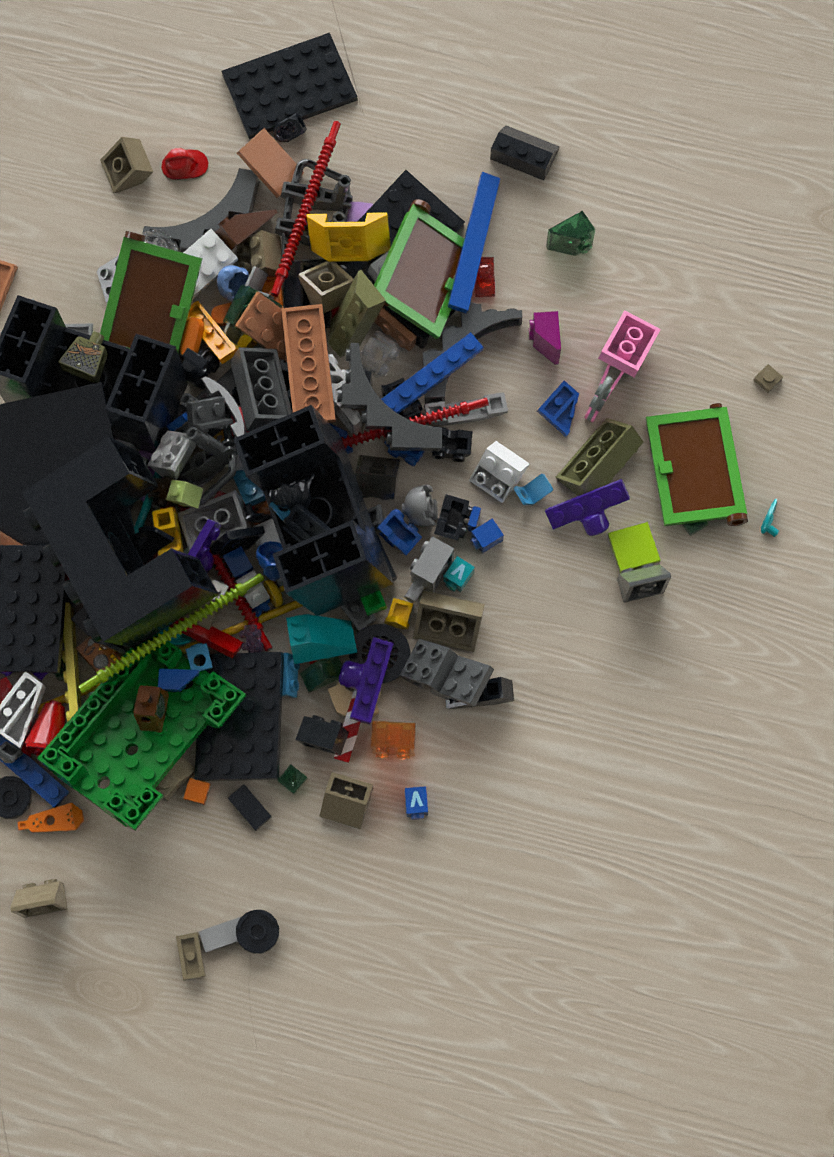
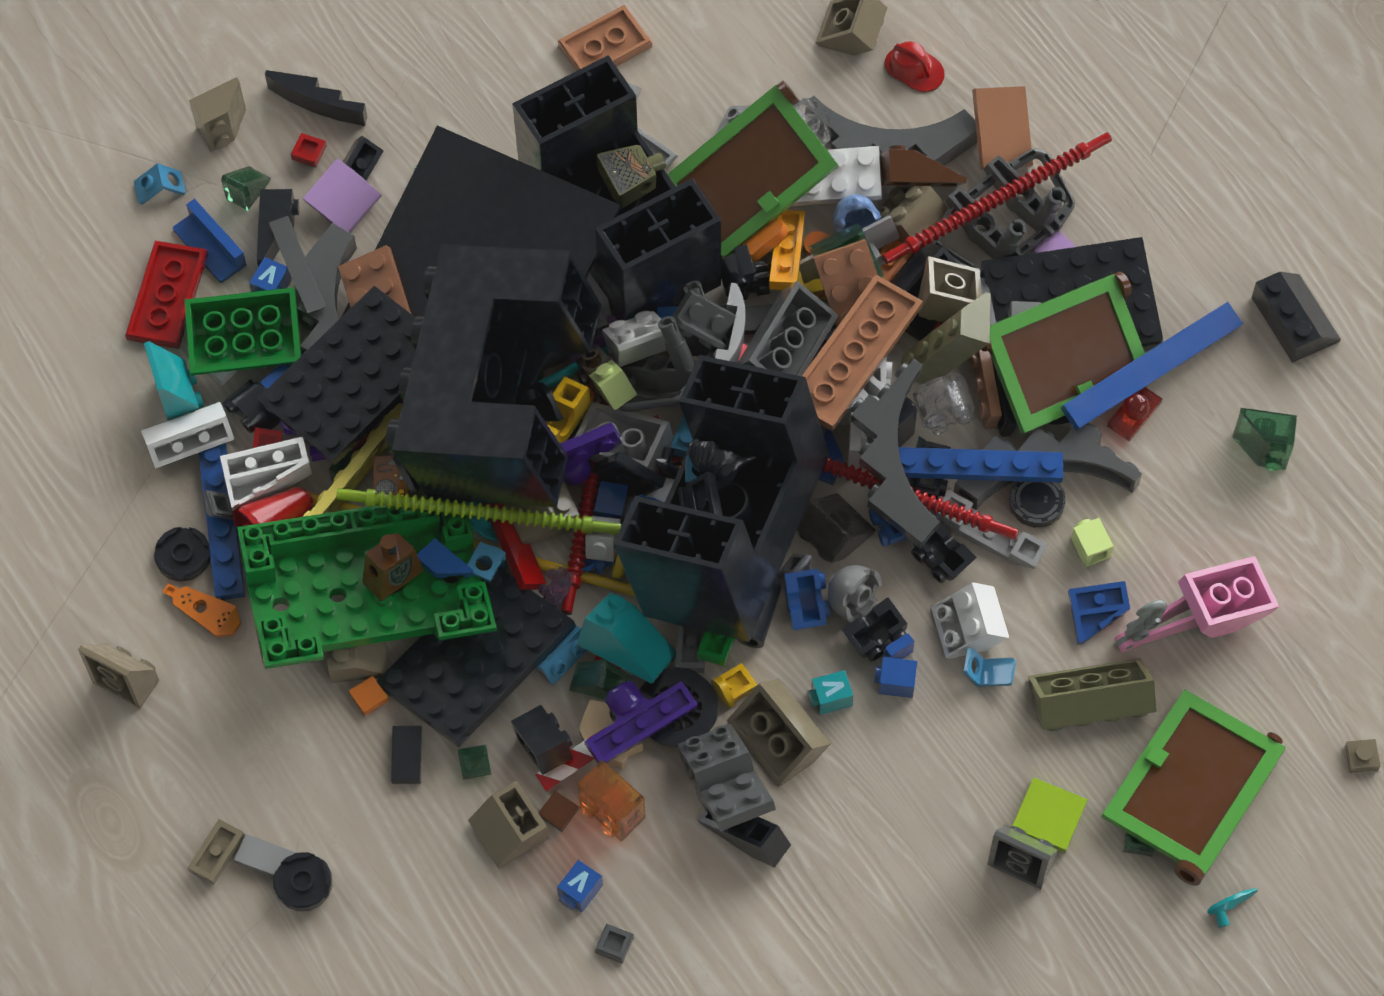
camera: 40 degrees right, 10 degrees down
black plate [221,32,358,139] -> none
rock [273,113,307,142] -> none
yellow slope [307,213,391,262] -> none
light grey brick [404,536,454,603] -> none
magenta slope [528,311,561,365] -> none
dark purple plate [545,479,630,536] -> none
none -> reddish brown tile [538,791,579,832]
none -> dark grey tile [595,923,634,964]
none -> tile [1009,481,1066,528]
none -> yellowish green brick [1071,518,1114,567]

